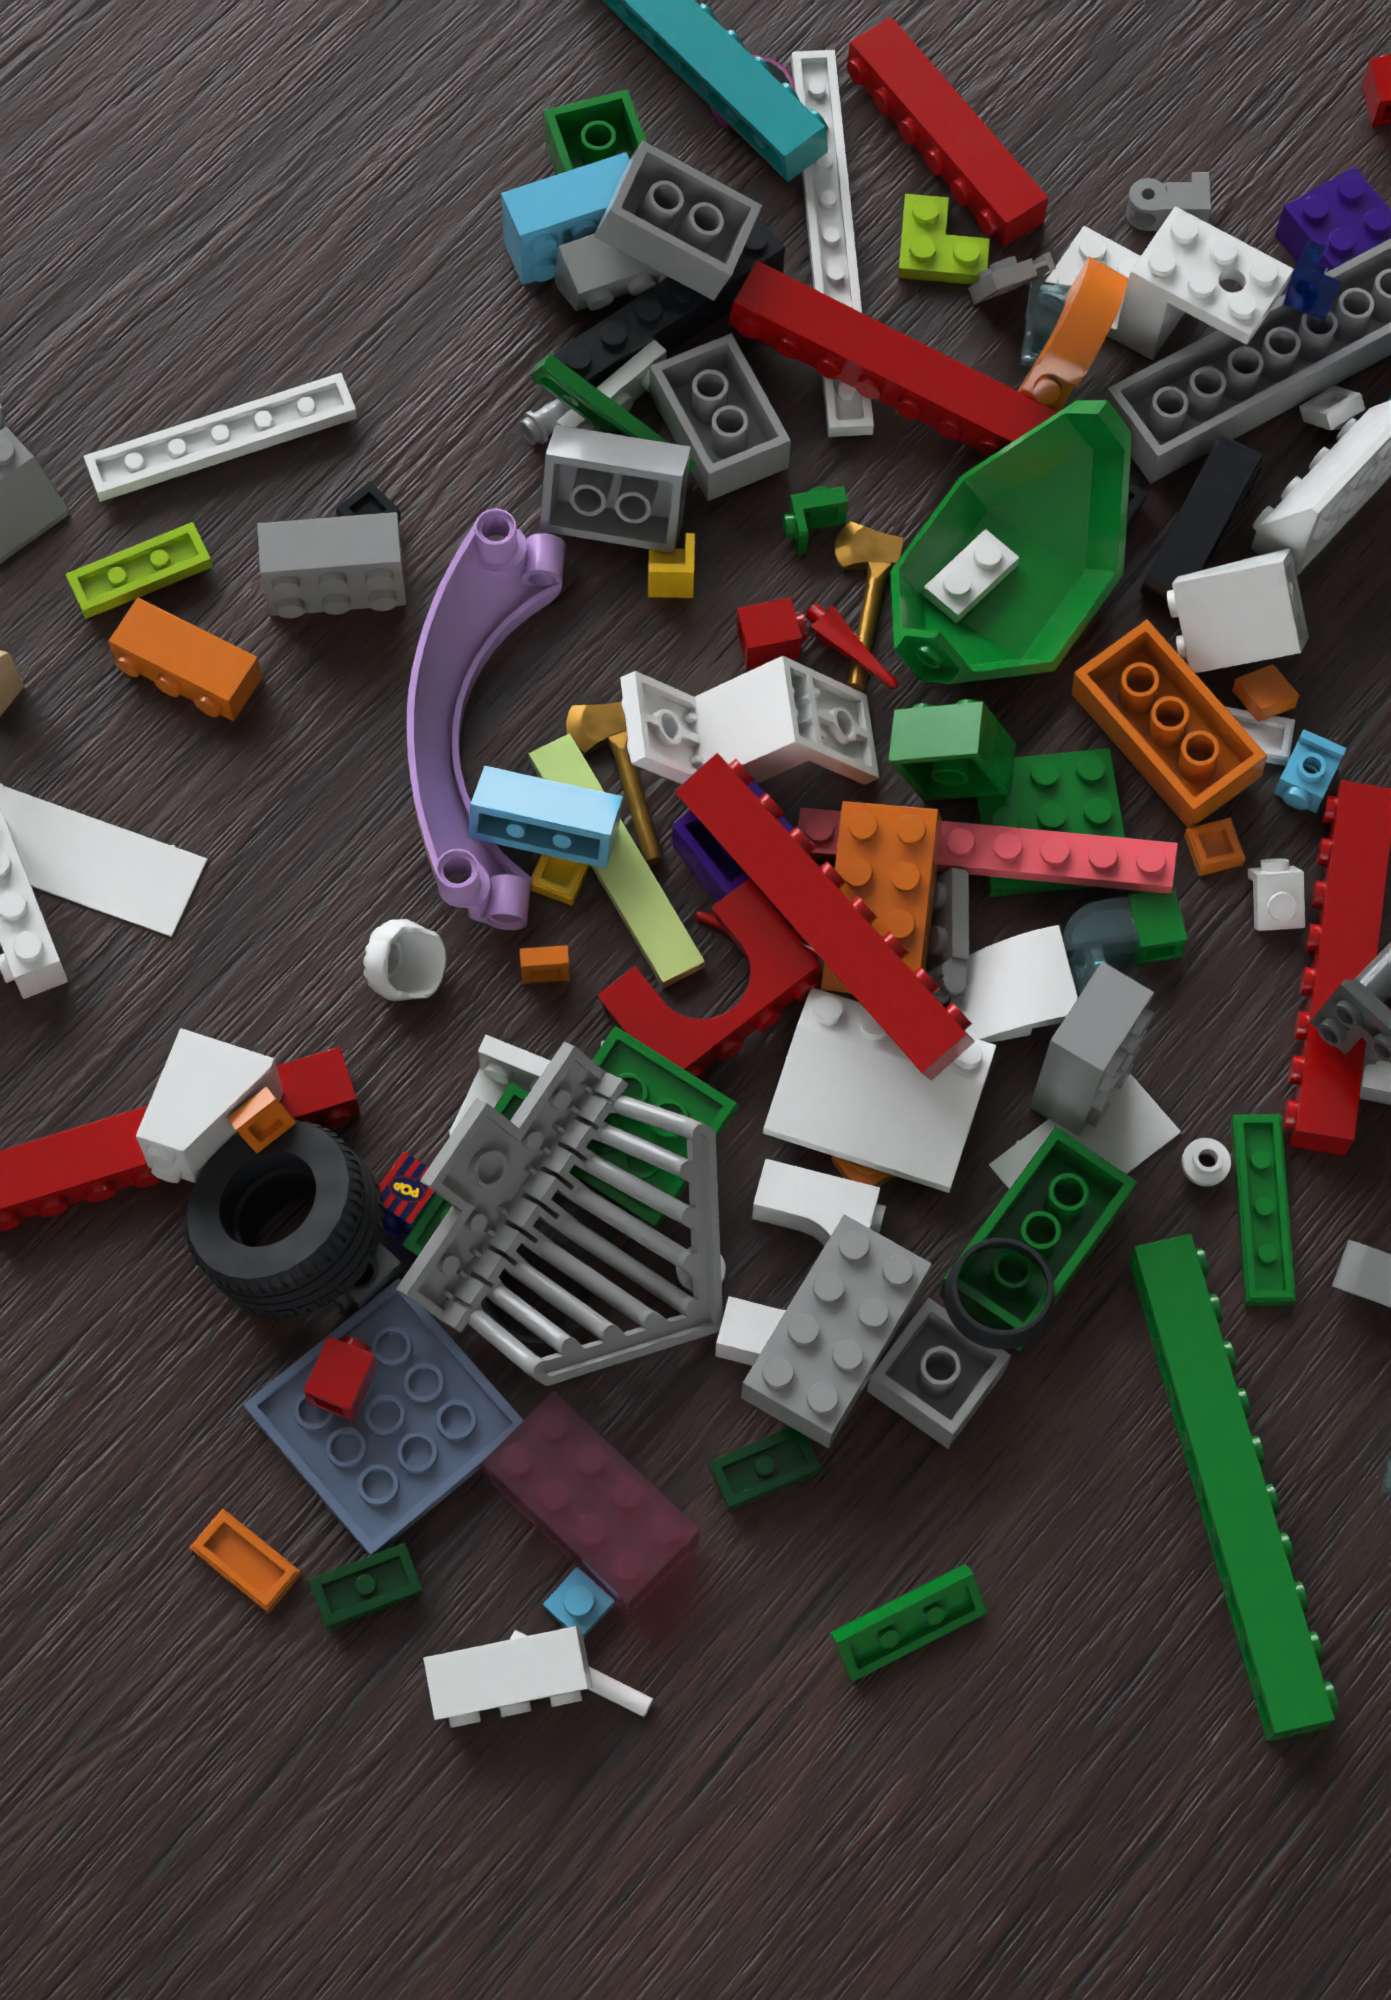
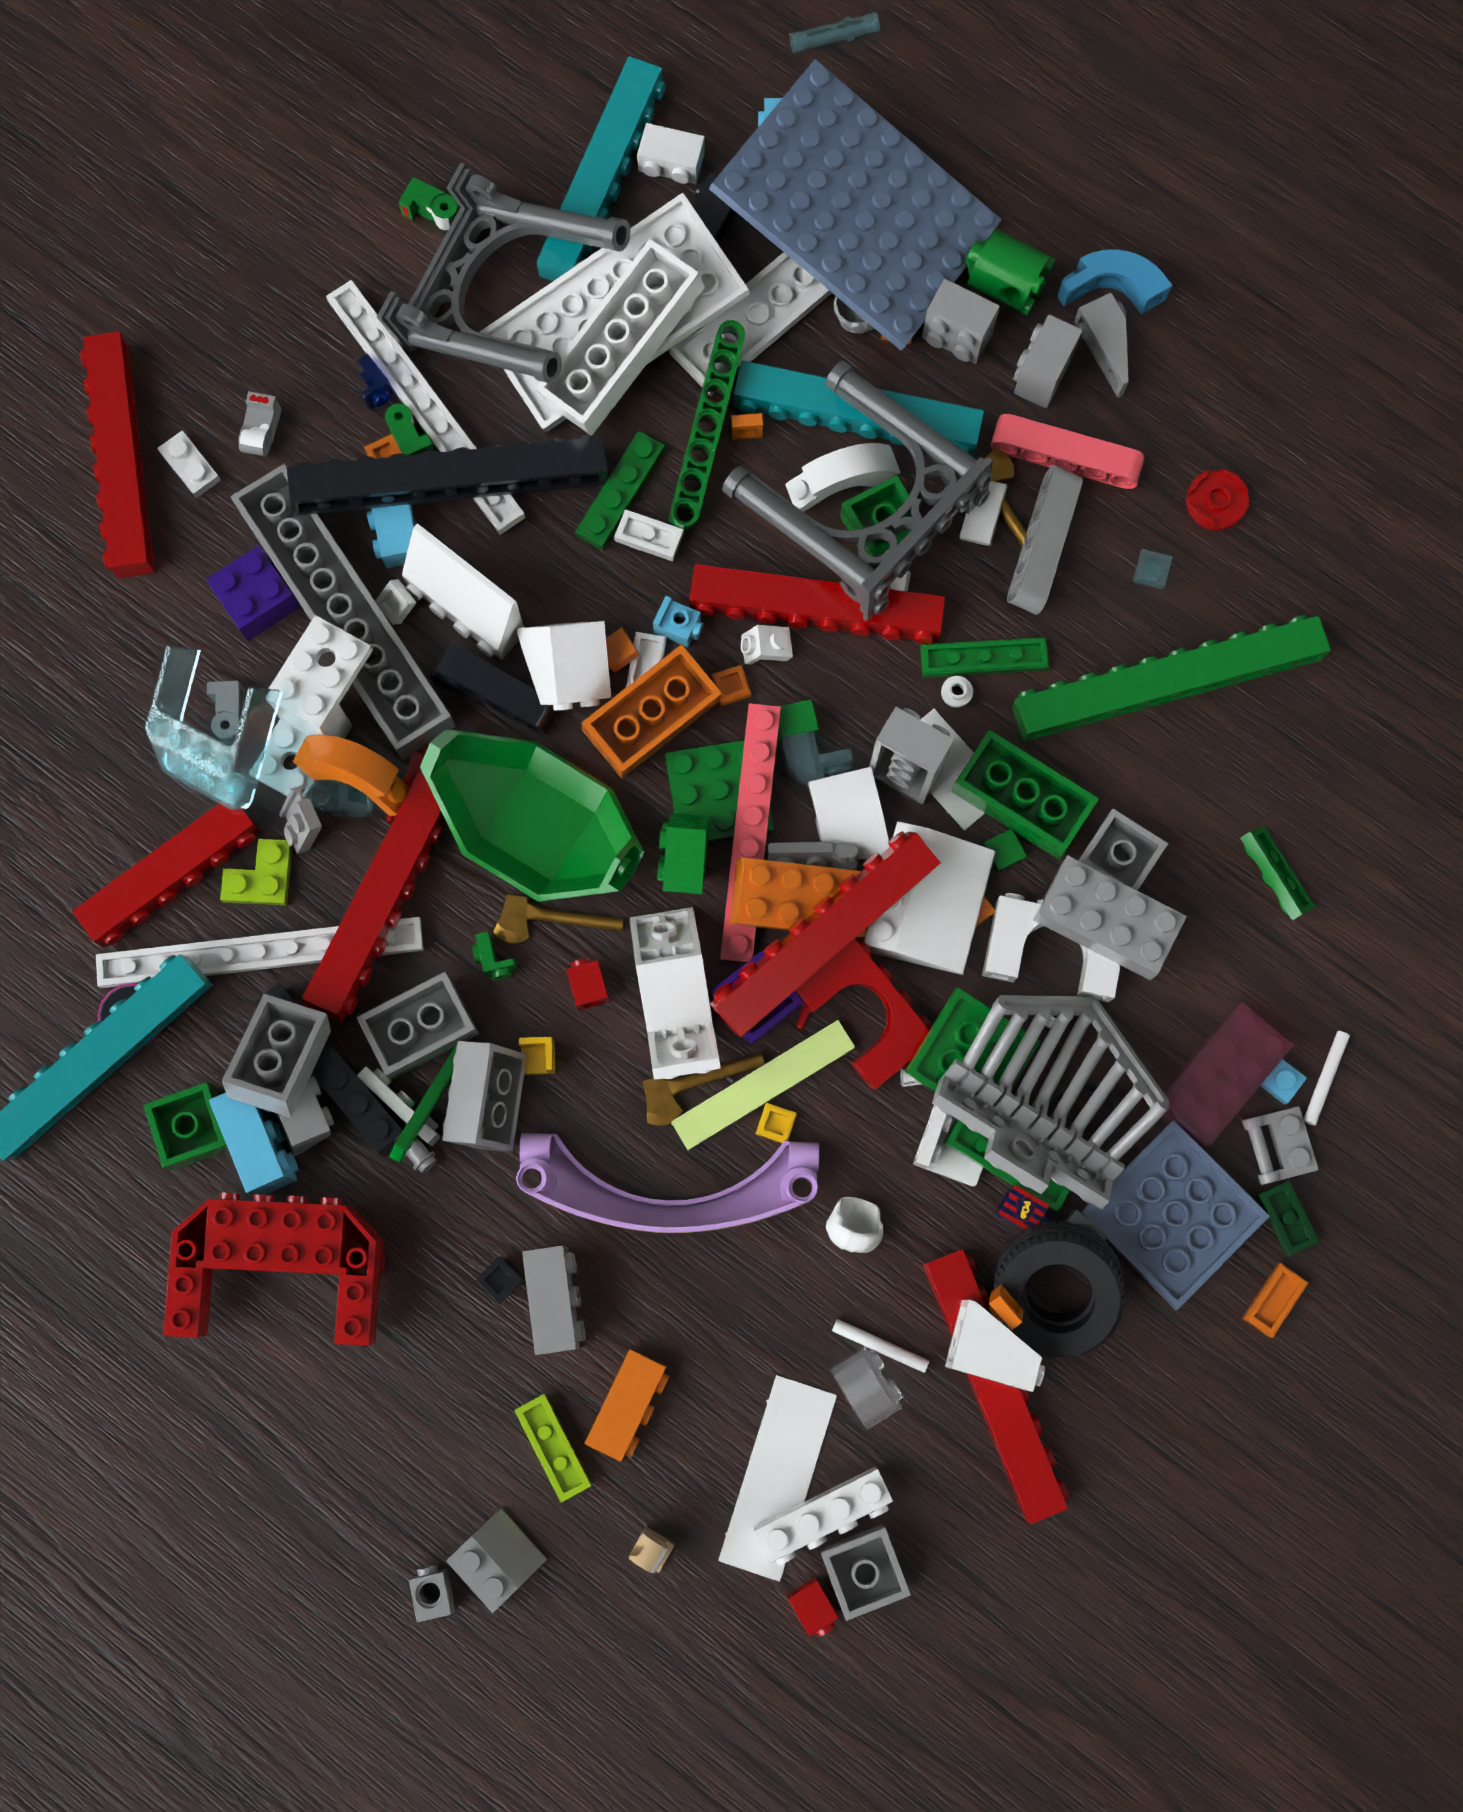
camera: 90 degrees left, 10 degrees up
white plate [84,373,357,502] -> none
red brick [303,1336,378,1422] -> none
white brick [423,1626,593,1728] -> none
medium azure brick [468,766,623,868] -> none
orange tile [520,945,570,984] -> none
dark green plate [708,1427,821,1512] -> none
red piece [805,604,899,690] -> none
white plate [923,529,1019,624] -> none
black tyre [944,1238,1054,1349] -> none
clear blue bracket [1283,240,1341,320] -> none
none -> clear light blue windscreen [146,646,282,810]
none -> red wedge [163,1193,385,1346]
none -> clear brick [828,1347,903,1430]
none -> white bar [832,1319,929,1373]
none -> green tile [983,829,1027,873]
none -> light grey plate [1242,1106,1319,1185]

